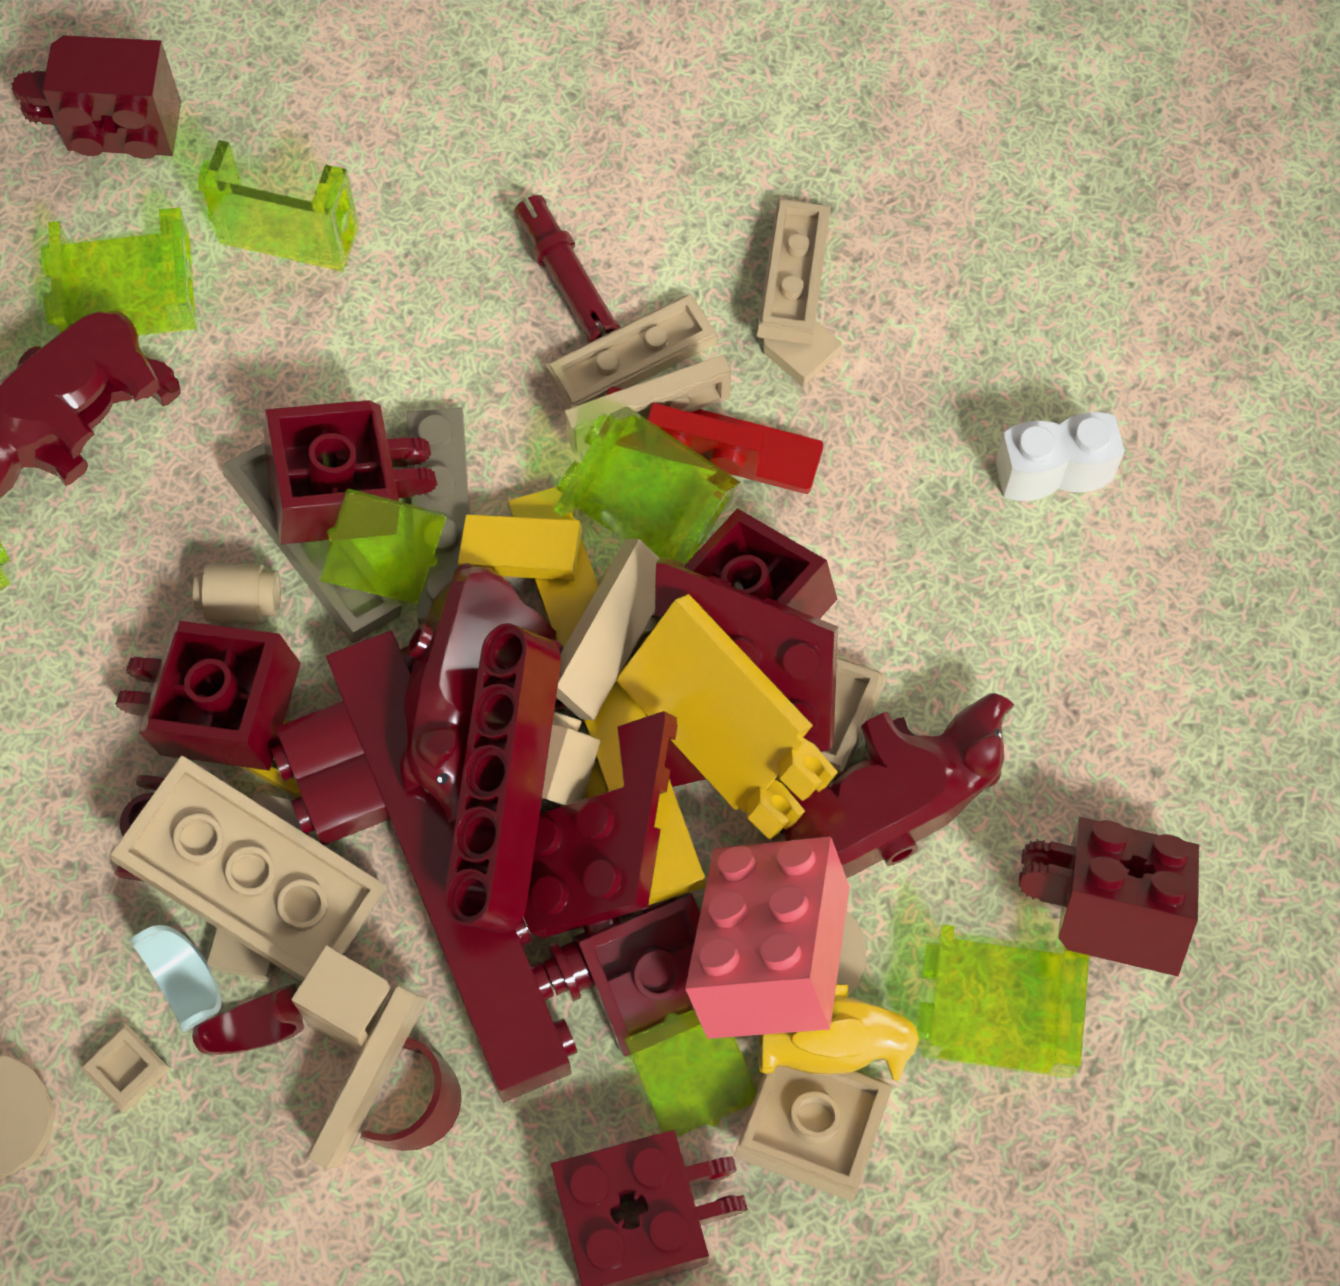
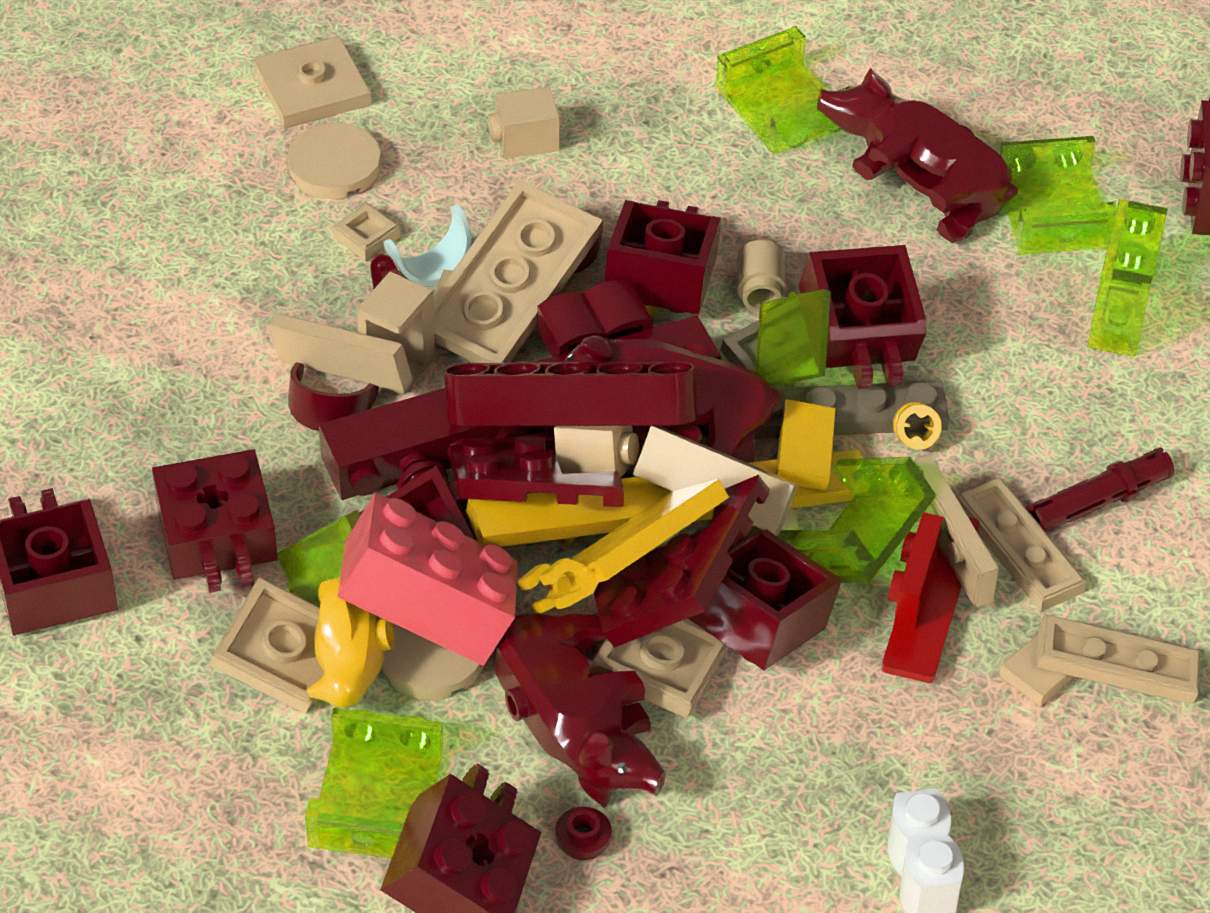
camera: 90 degrees right, 20 degrees down
none -> dark red plate [555,807,612,860]
none -> yellow bush [893,402,942,450]

